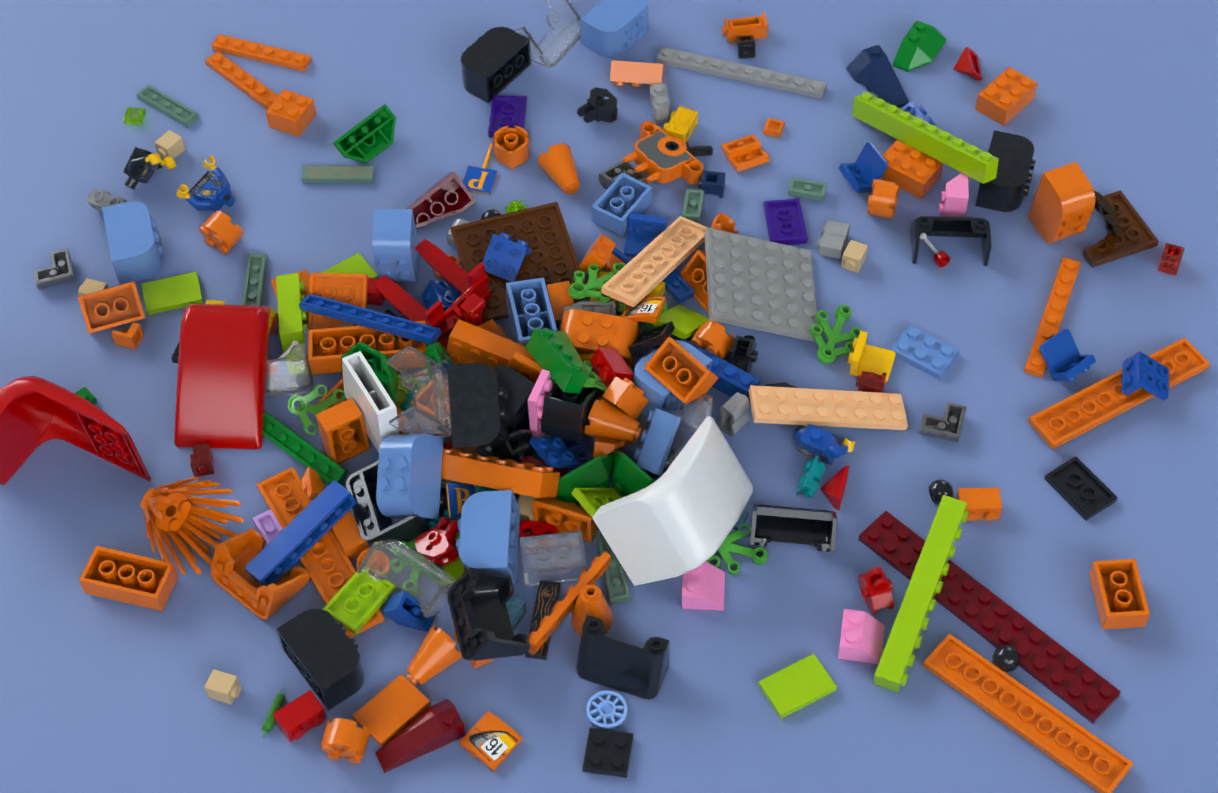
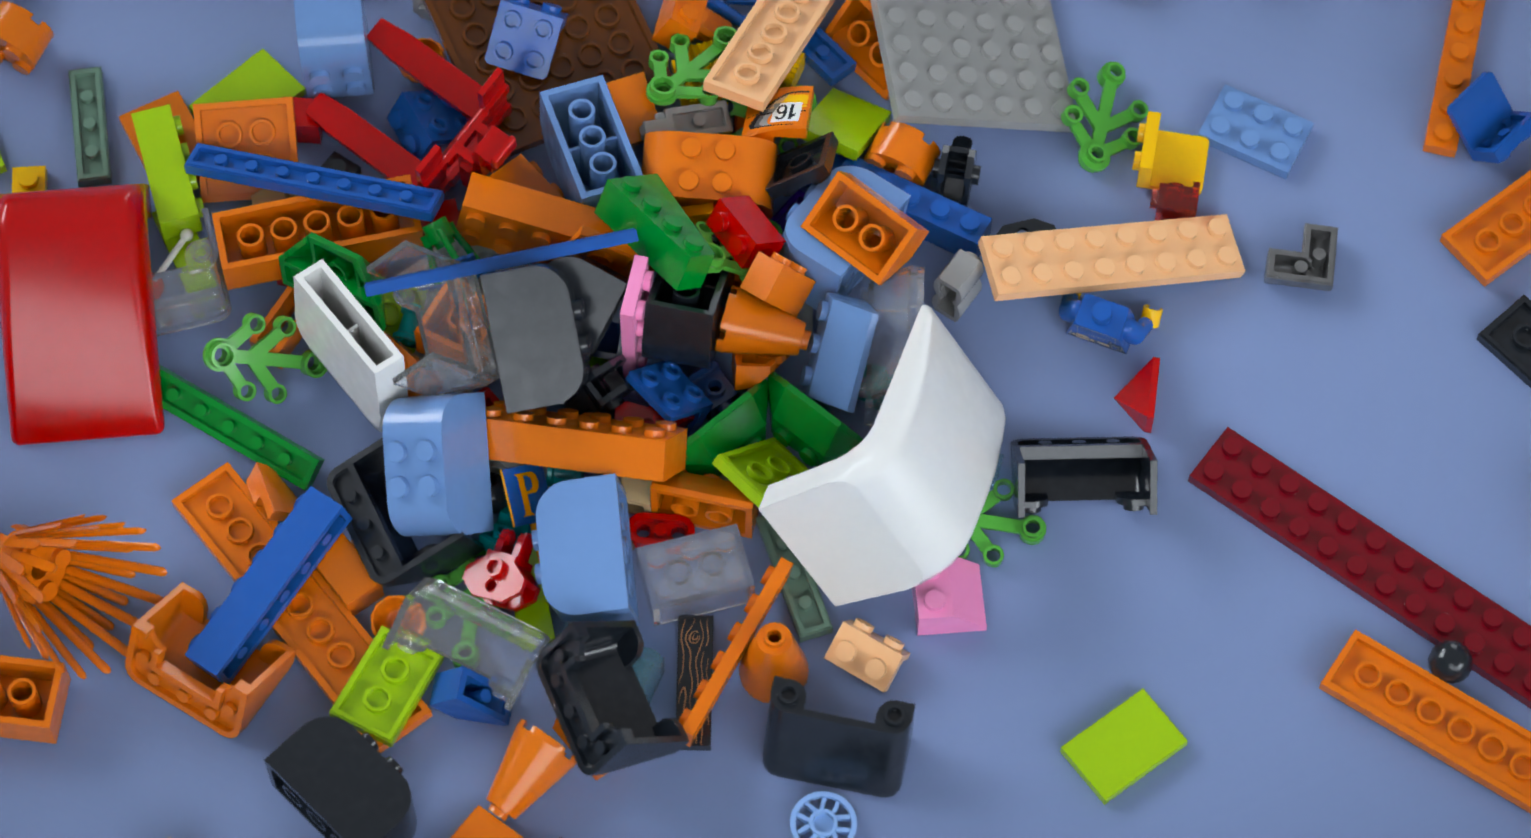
camera: 10 degrees left, 10 degrees up
clear red brick [190,443,214,477] -> none
lavender plate [252,509,282,545] -> none
orange brick [316,398,370,464] -> none
teal hinge [795,455,826,498] -> none
bright pink slope [838,609,885,664] -> none
red hinge [858,567,894,614] -> none
lime brick [874,495,969,693] -> none
black piece [928,479,954,505] -> none
orange brick [956,488,1002,521] -> none
none -> blue tile [364,228,639,297]
none -> light nougat bracket [824,618,910,693]

